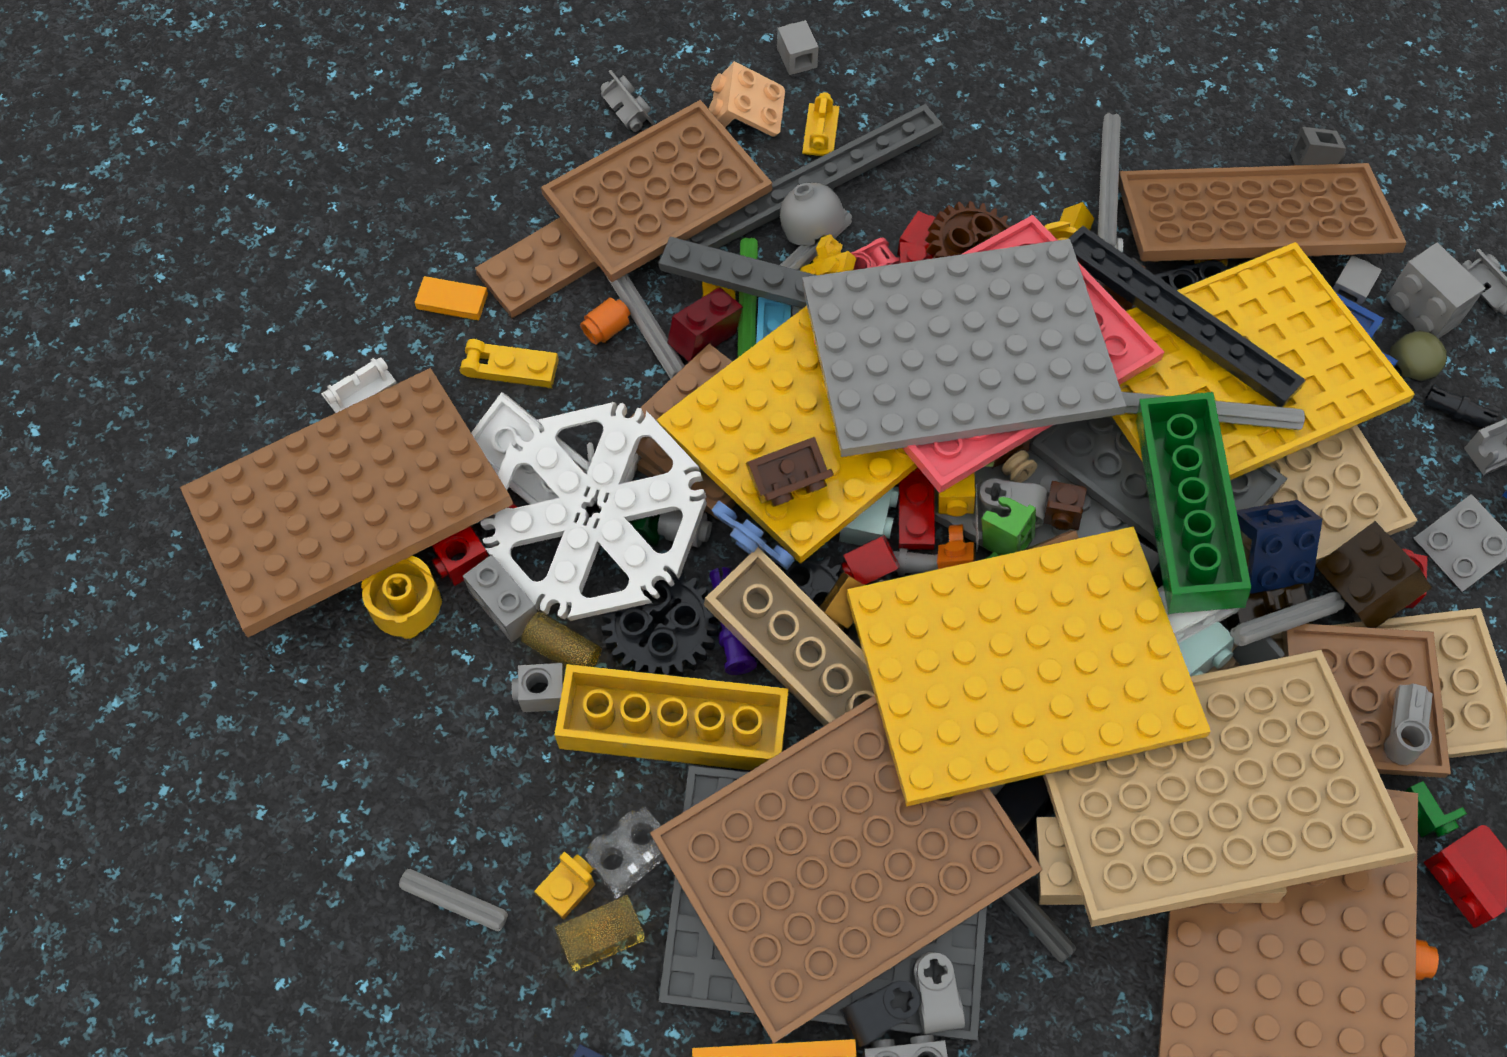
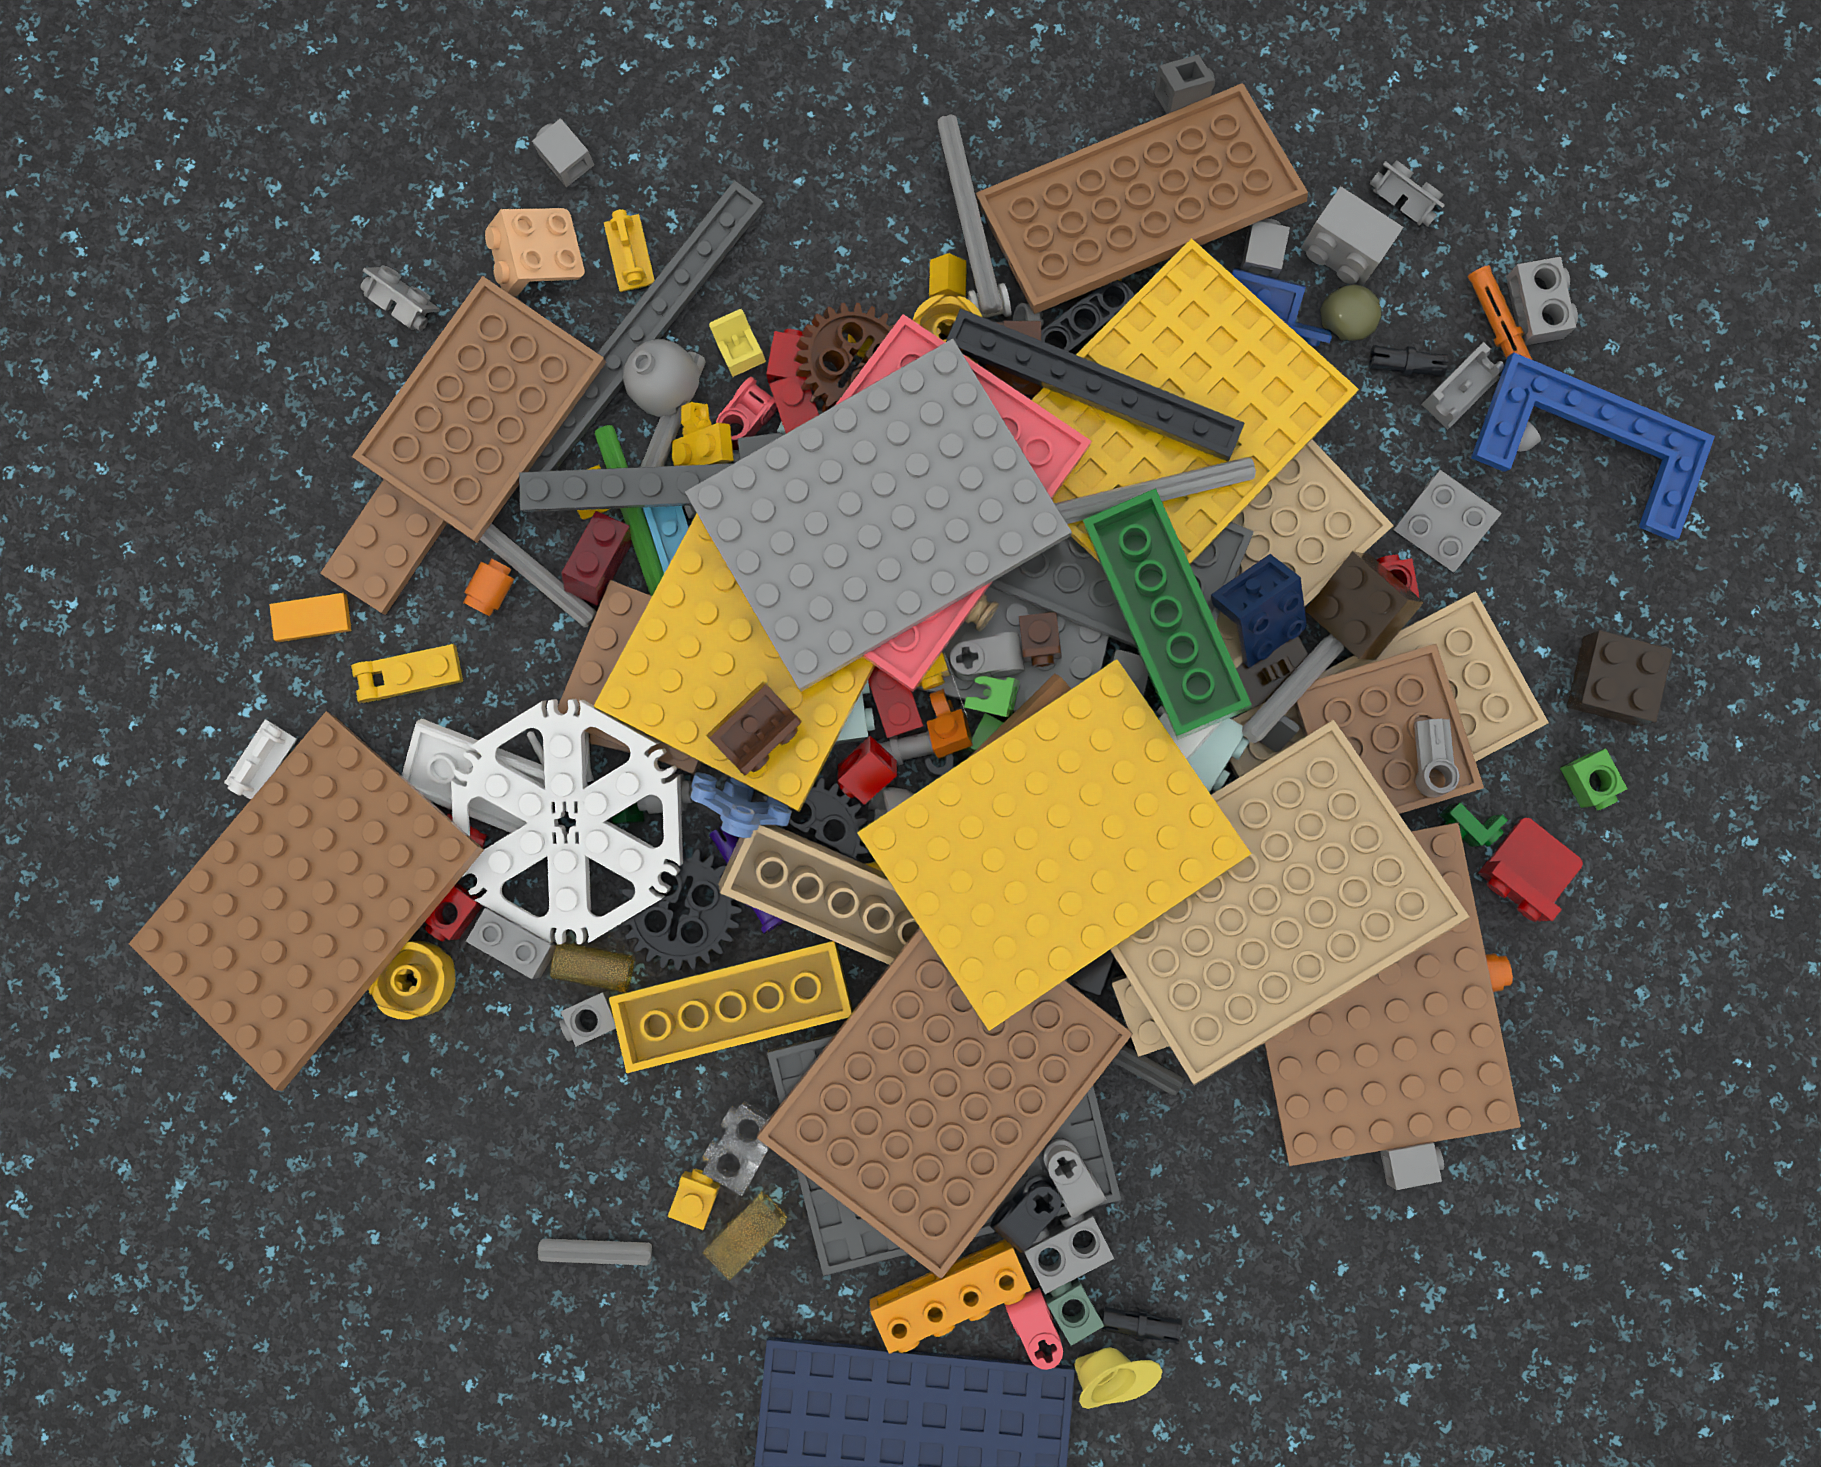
camera: 20 degrees left, 20 degrees up
pearl gold brick [819,572,864,631] -> none
none -> light yellow bracket [709,309,766,377]

